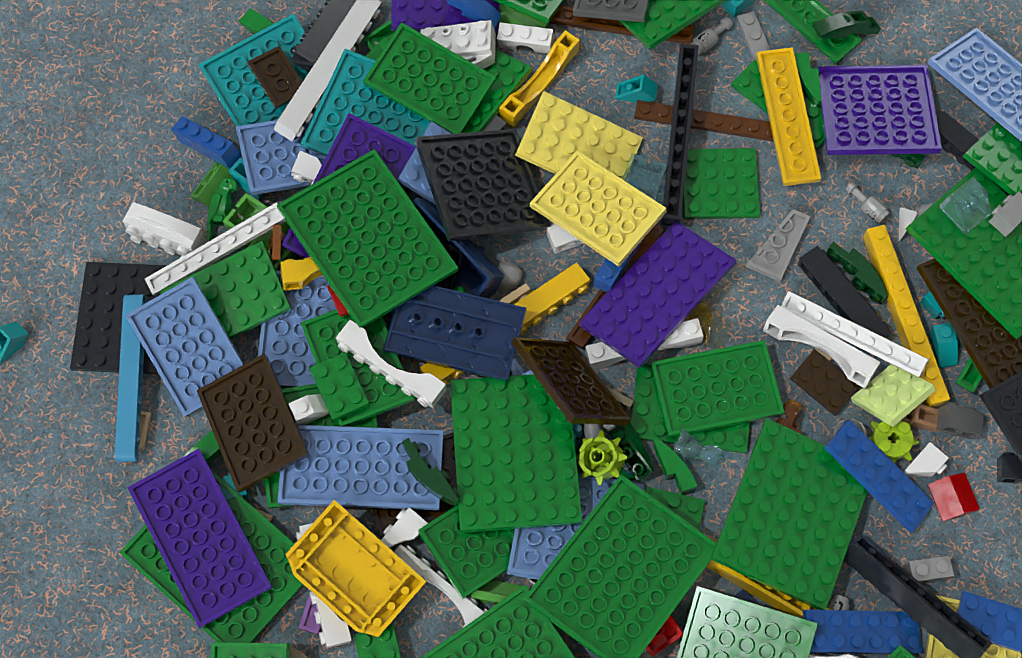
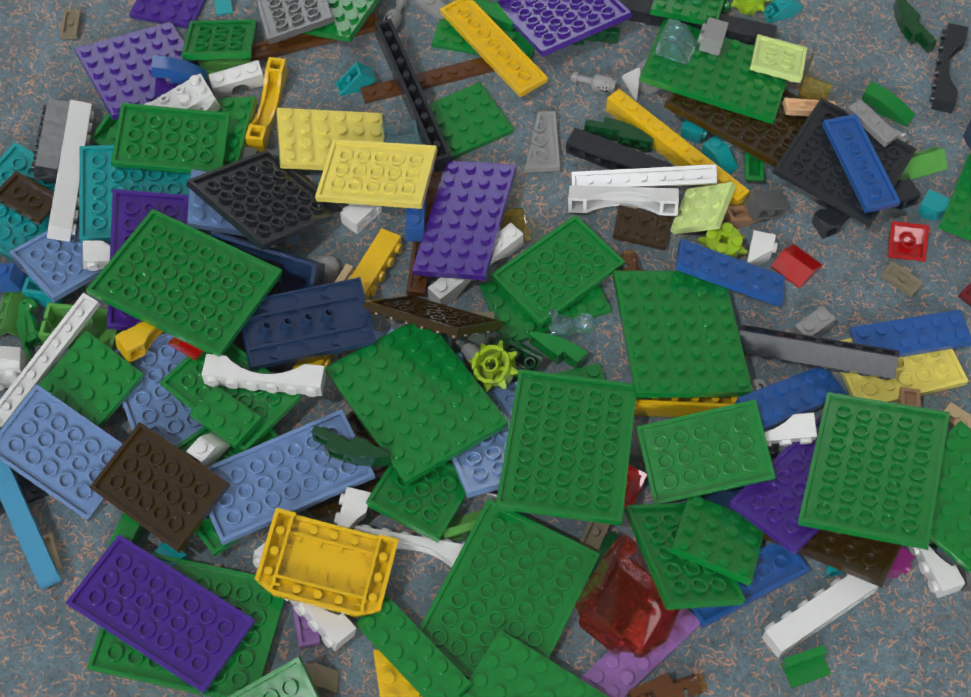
camera: 30 degrees left, 10 degrees down
dark orange wing [269,225,284,260] -> none

